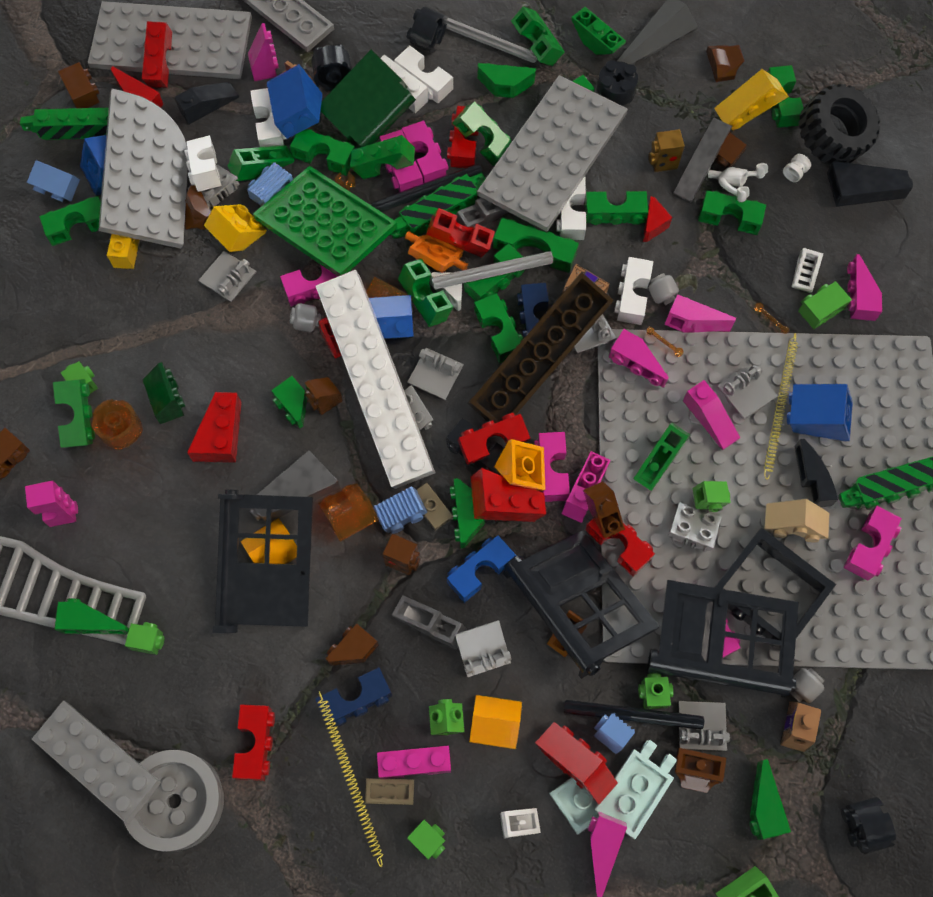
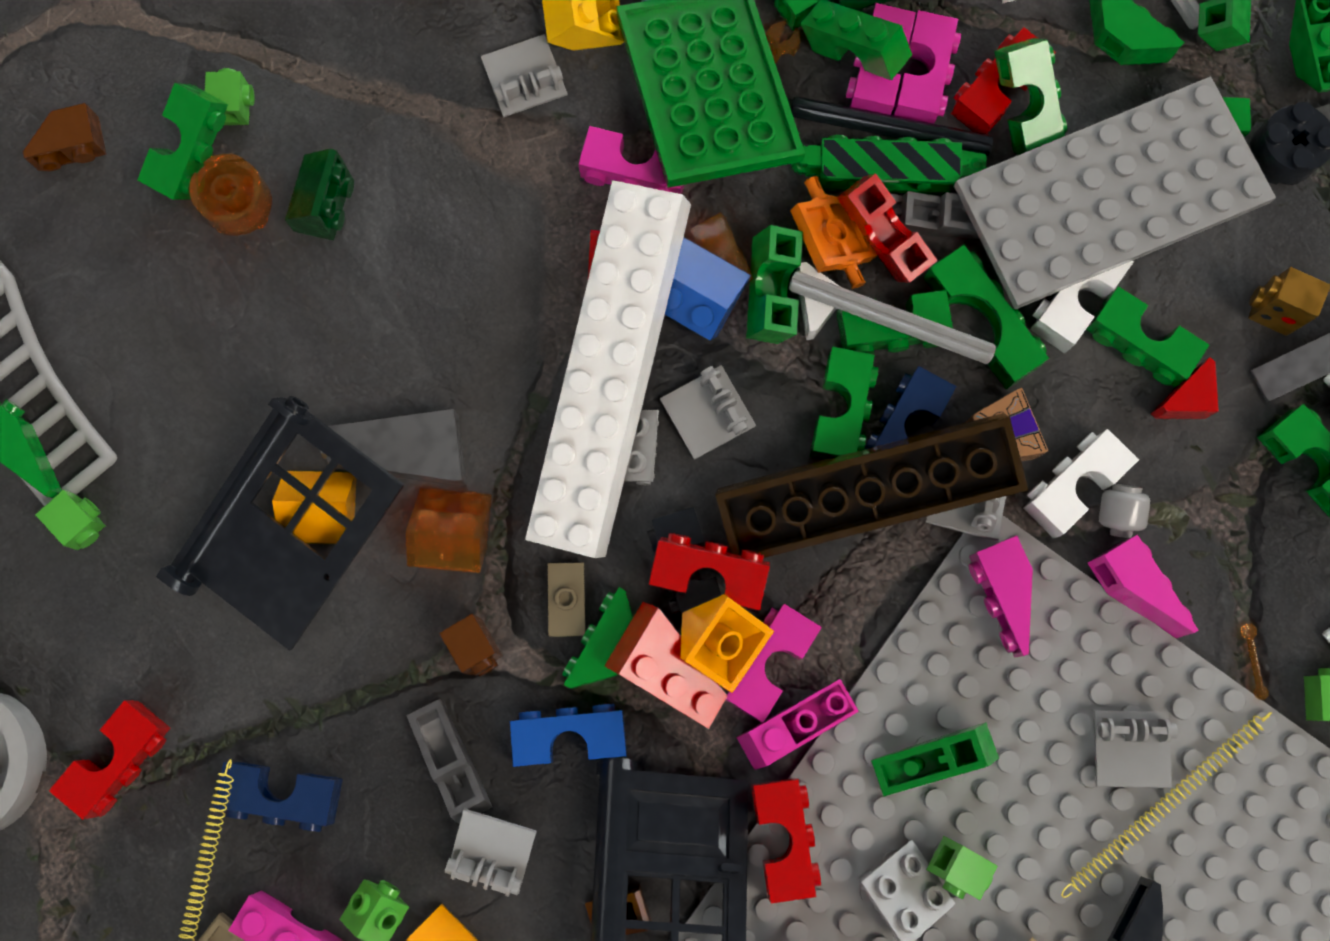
camera: 35 degrees right, 10 degrees up
dark pink arch [25,481,78,527] -> none
red wedge [187,392,241,463] -> none
green slope [271,376,307,429] -> none
light grey head [289,303,321,332] -> none
reddish brown slope [305,377,343,415] -> none
reddish brown slope [326,624,379,666] -> none
medium blue brick [373,486,427,534] -> none
reddish brown slope [583,481,625,538] -> none
clear orange hinge [646,327,684,357] -> none
dark pink slope [683,380,740,450] -> none
blue slope [787,384,853,441] -> none

